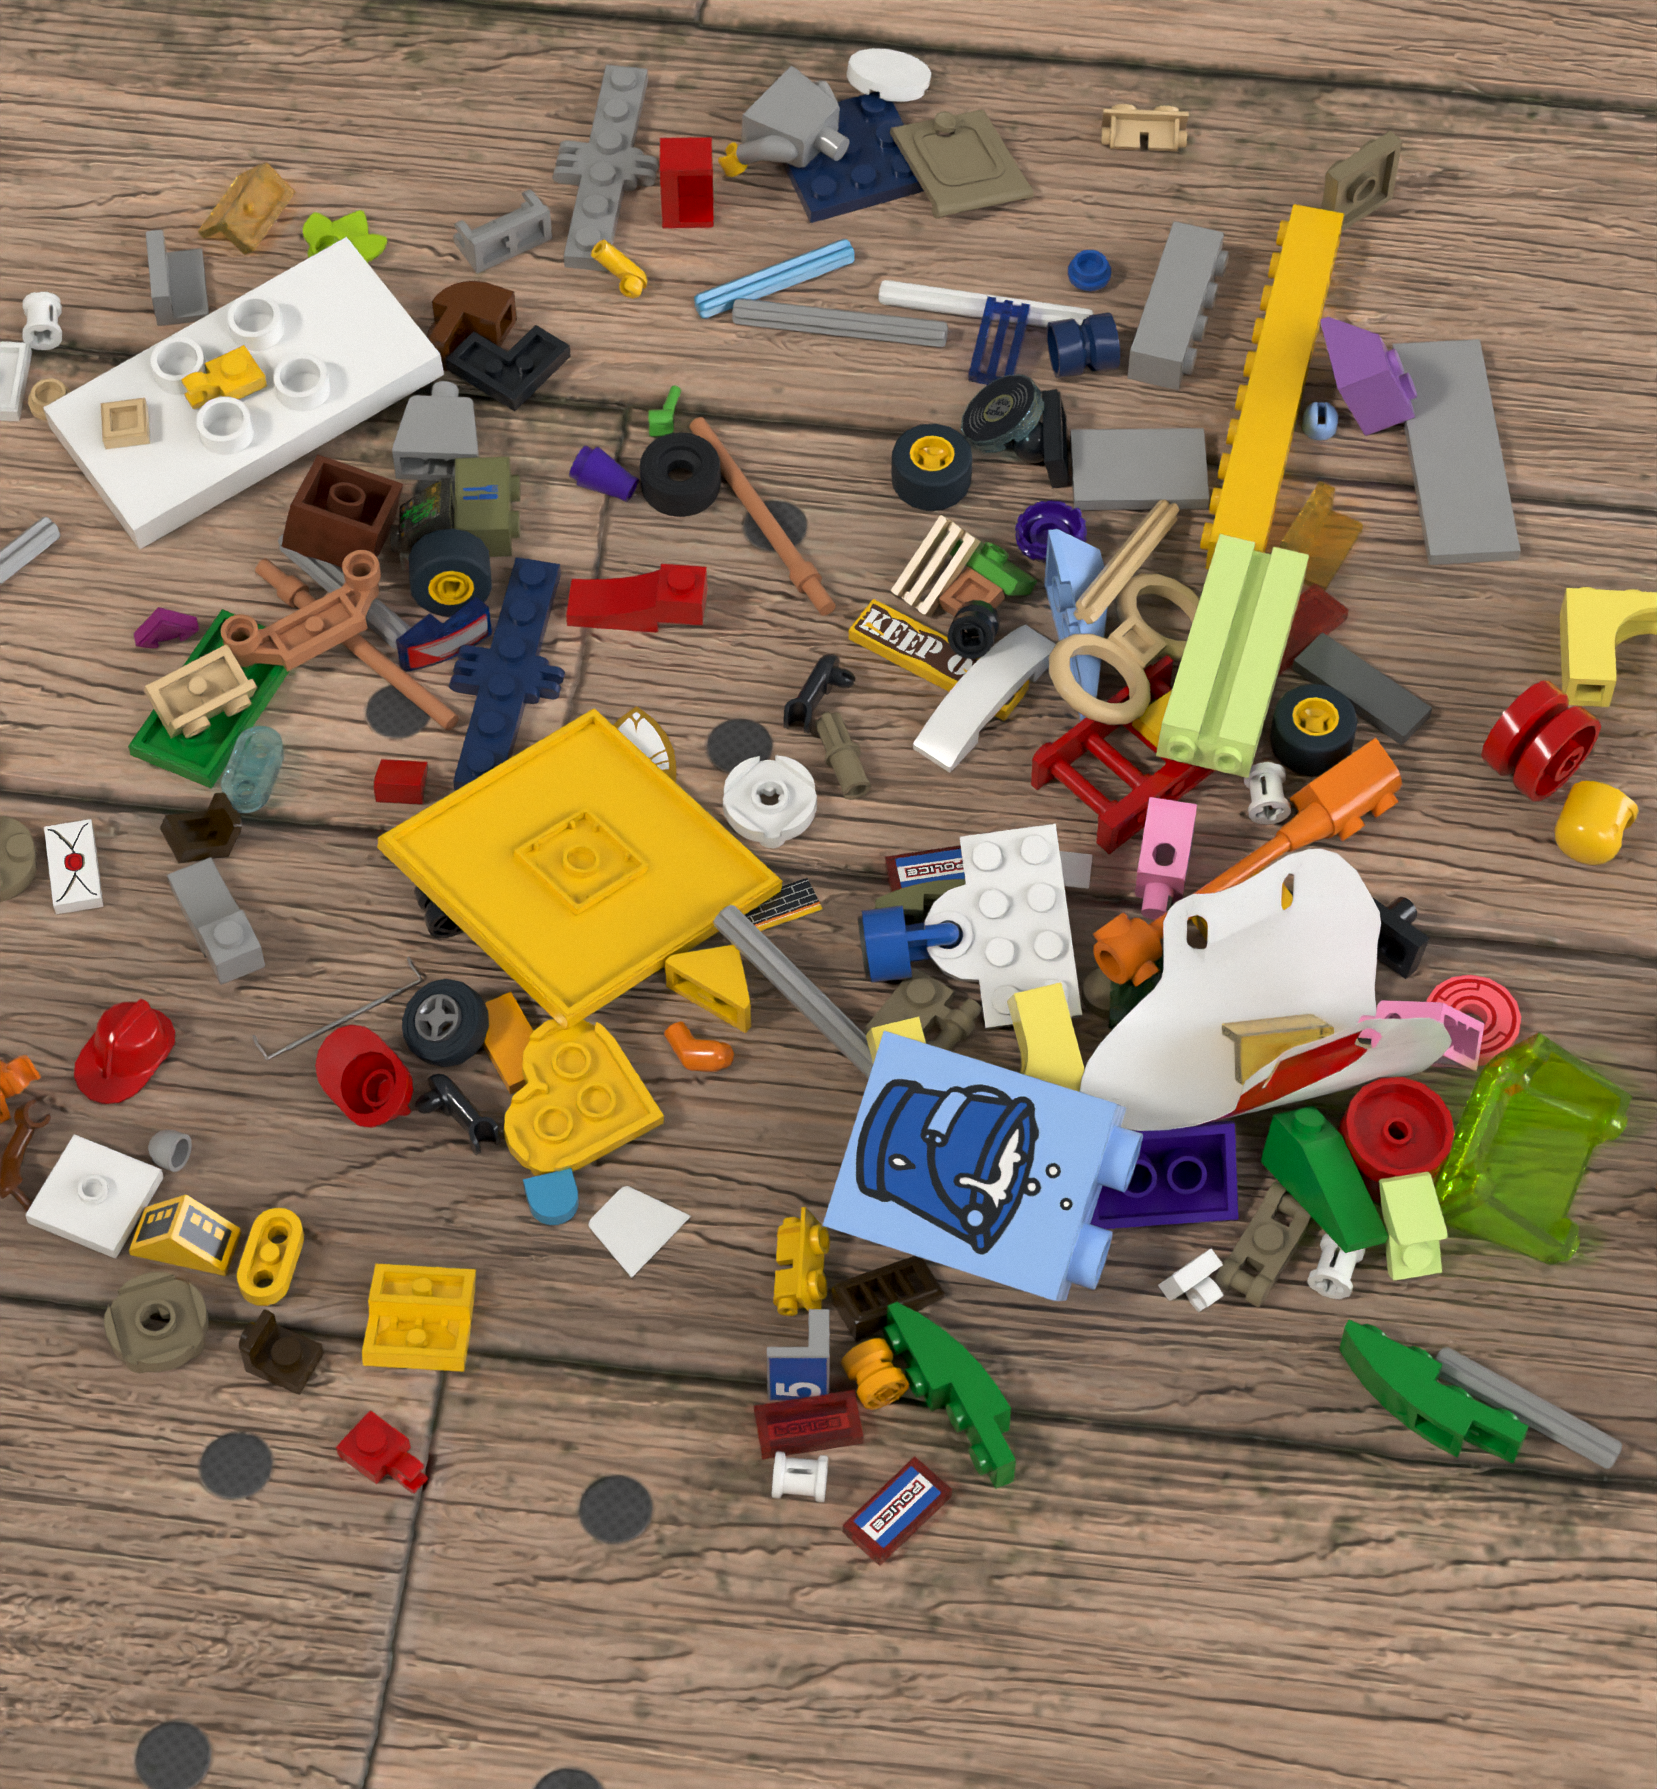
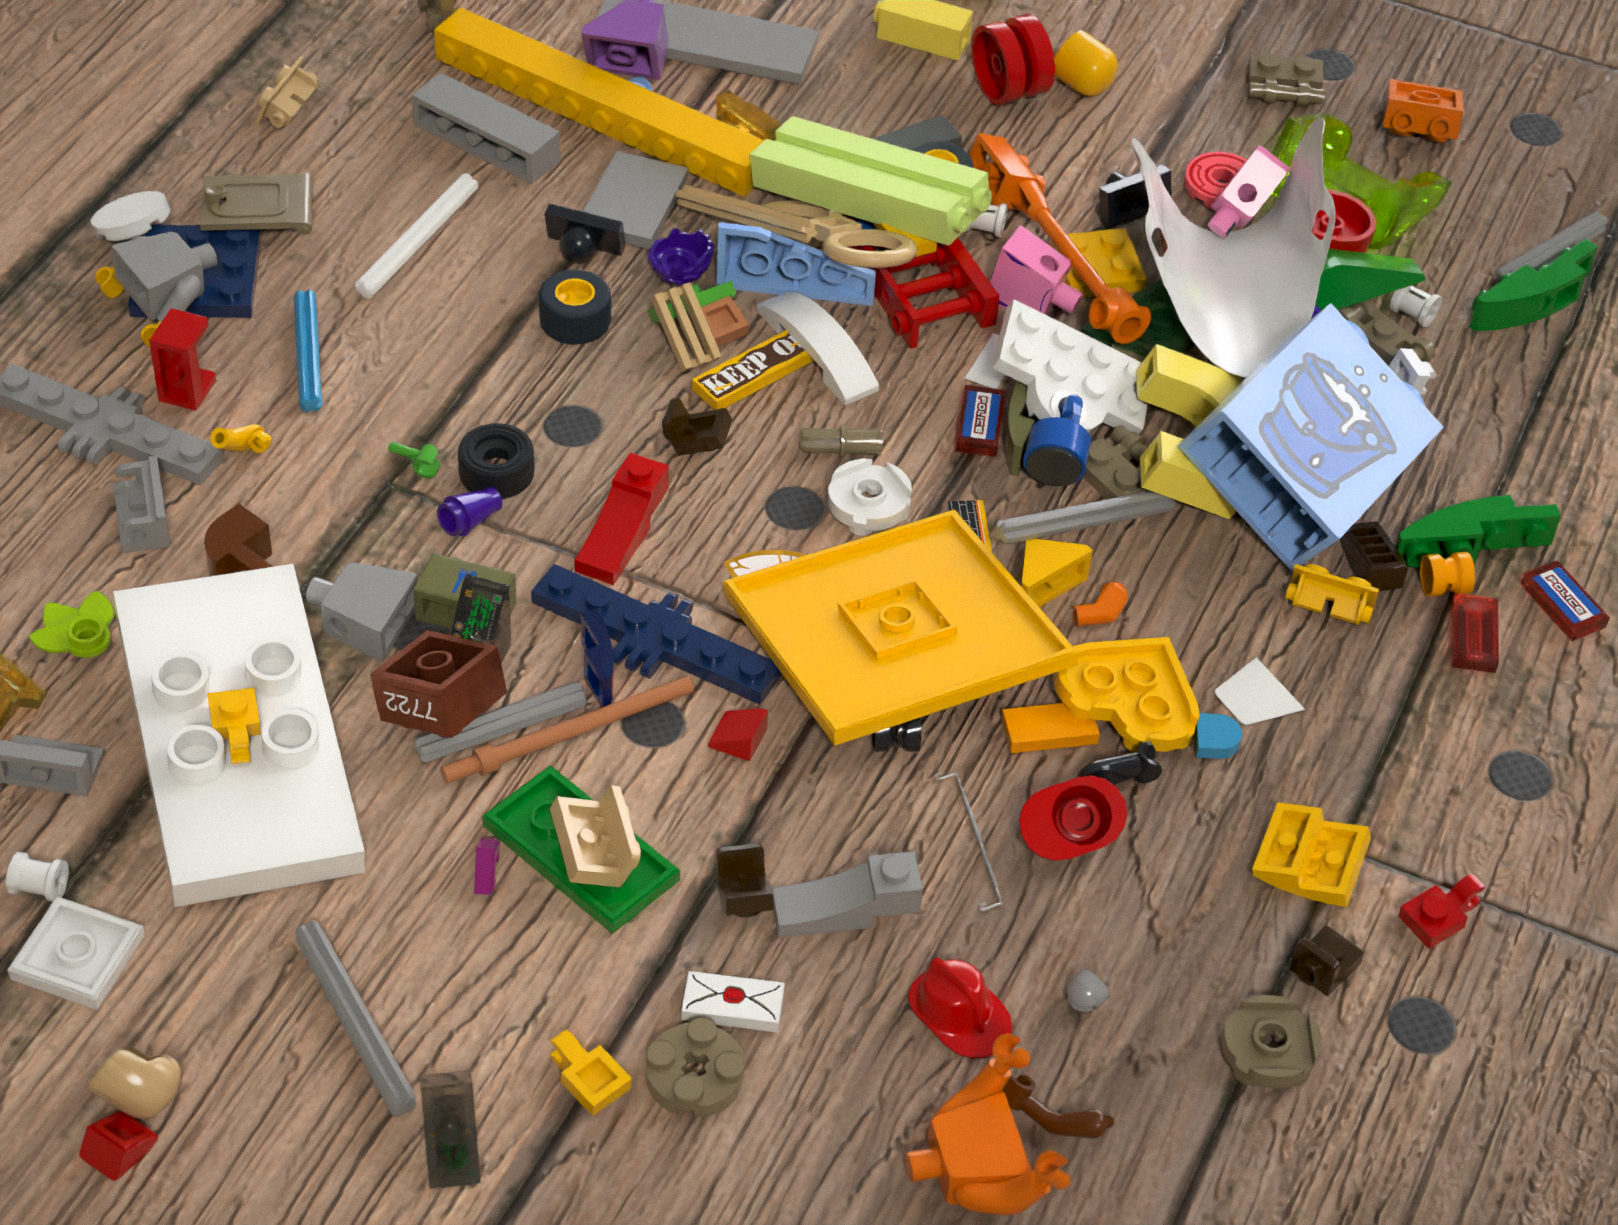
camera: 75 degrees left, 10 degrees down
white plate [25,1134,164,1259] -> none
tan plate [28,378,71,421] -> none
tan tile [101,398,150,449] -> none
yellow slope [129,1194,241,1276] -> none
nougat plate [221,550,381,672] -> none
clear light blue plate [221,726,285,813] -> none
yellow plate [237,1208,304,1306] -> none
black wheel [402,979,489,1067] -> none
black wheel [408,529,492,617] -> none
black plate [446,325,571,411] -> none
nougat bar [689,417,836,616] -> none
light grey axle [732,298,948,348] -> none
panel [767,1309,829,1401] -> none
white bush [772,1451,828,1503] -> none
black piece [783,654,856,734] -> none
black wheel [948,600,1000,659] -> none
tile [961,374,1044,453] -> none
clear blue tile [968,296,1031,385] -> none
dark blue wheel [1047,312,1120,379] -> none
blue plate [1068,250,1111,291] -> none
clear yellow panel [1222,1014,1334,1085] -> none
yellowish green slope [1379,1172,1448,1281] -> none
none -> dark brown bracket [662,398,733,456]

